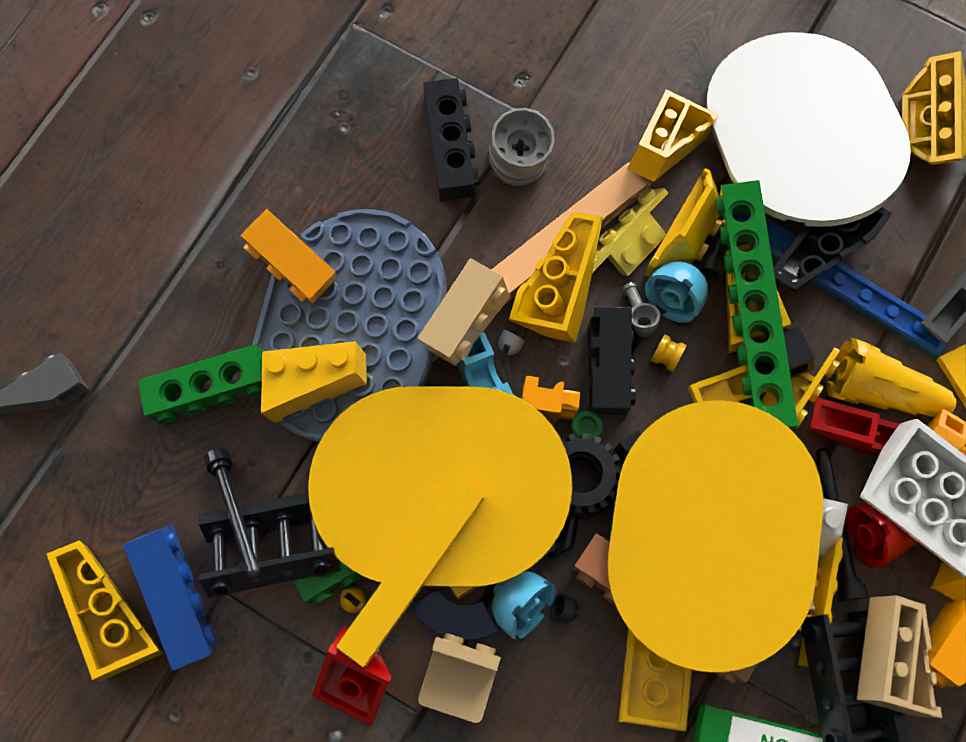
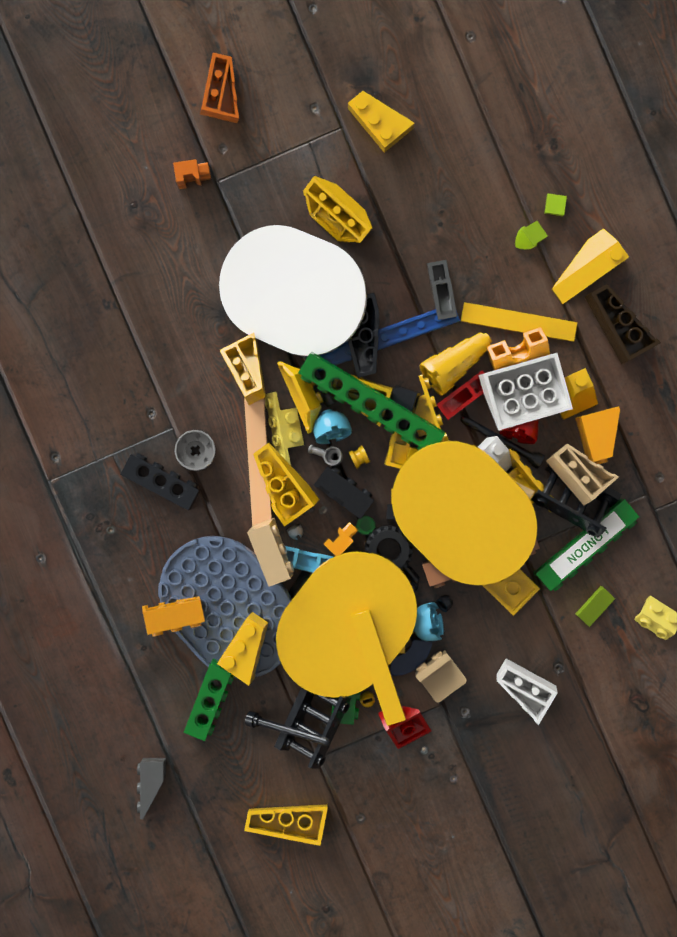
camera: 50 degrees left, 15 degrees up
blue wedge [123,524,218,671] -> none

